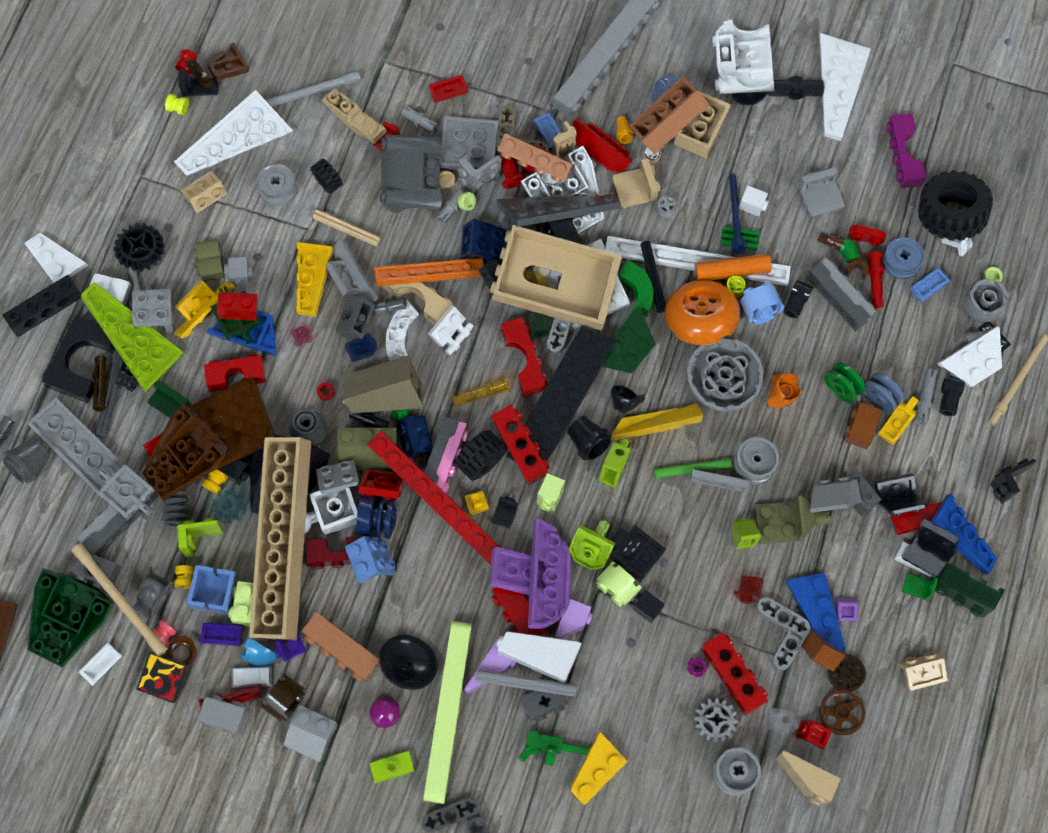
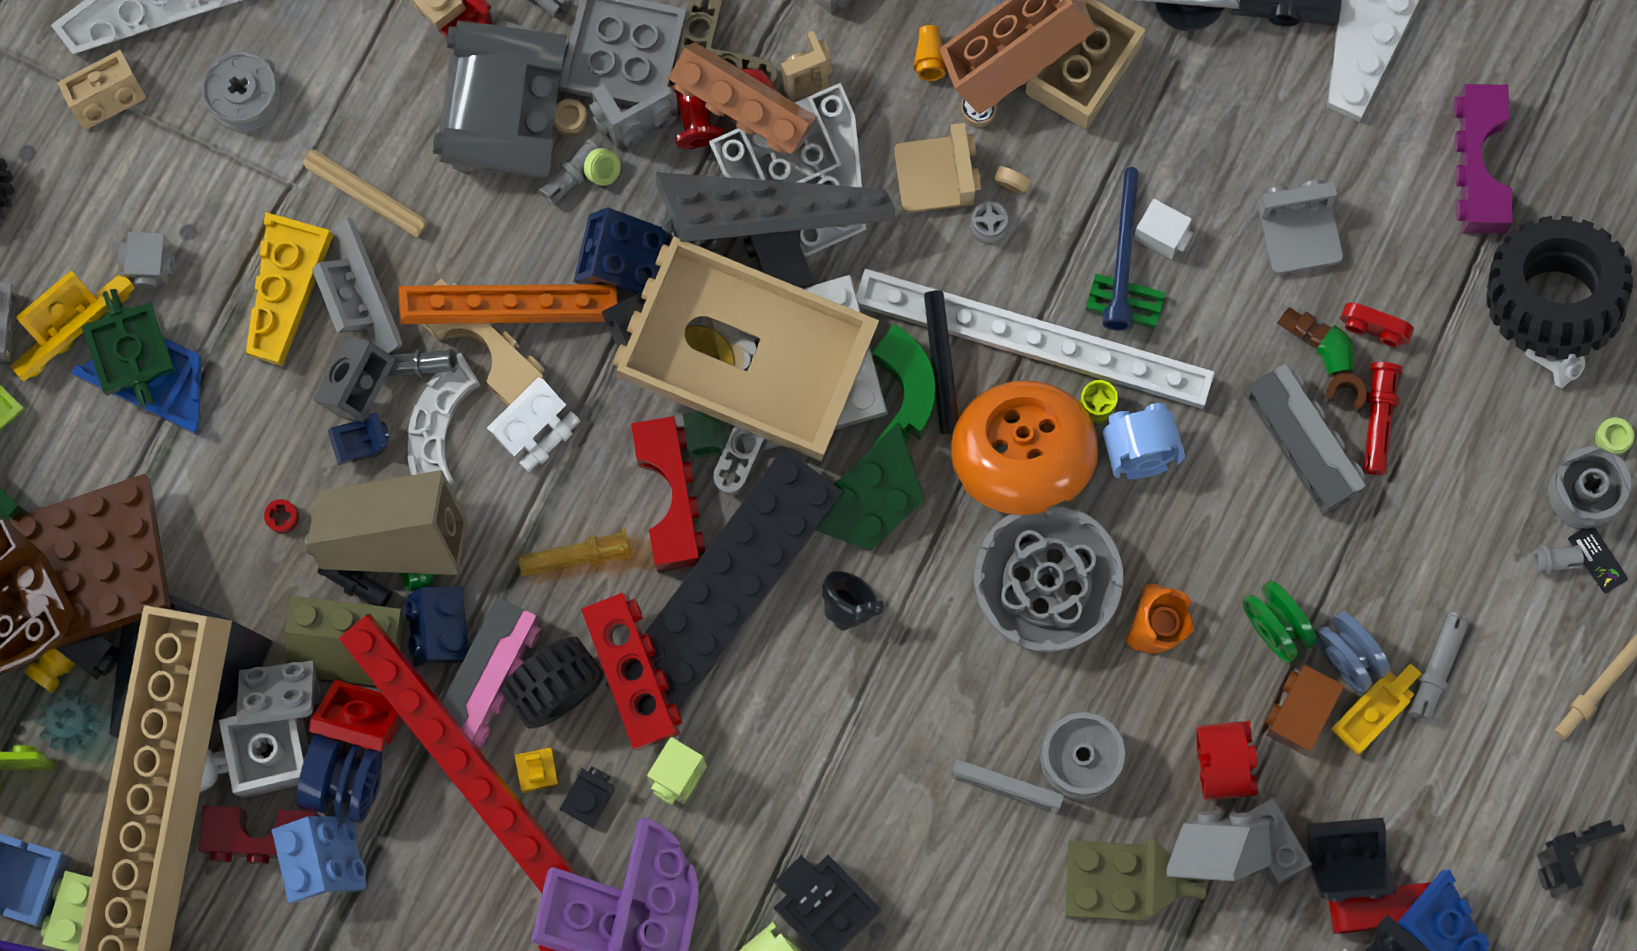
camera: 15 degrees right, 5 degrees up
olive brick [193,239,225,281] -> none
red arch [204,354,266,392] -> none
red brick [217,292,258,321] -> none
dark grey piece [289,409,328,447] -> none
clear pink plate [291,326,313,346] -> none
black tyre [310,158,343,194] -> none
medium blue plate [533,112,561,151] -> none
black piece [567,416,612,460] -> none
lime piece [568,520,615,570] -> none
red brick [572,118,633,172] -> none
lime torso [598,439,631,488] -> none
yellow wedge [611,403,703,441] -> none
bright green piece [654,458,732,478] -> none
orange brick [694,253,772,281] -> none
lime slope [731,518,761,550] -> none
black piece [783,280,814,318] -> none
sand blue wheel [882,237,924,279] -> none
medium blue plate [909,267,950,303] -> none
white wing [937,326,1002,387] -> none
black piece [939,377,965,416] -> none
none -> tan tile [994,166,1032,195]
none -> red brick [1196,721,1258,800]

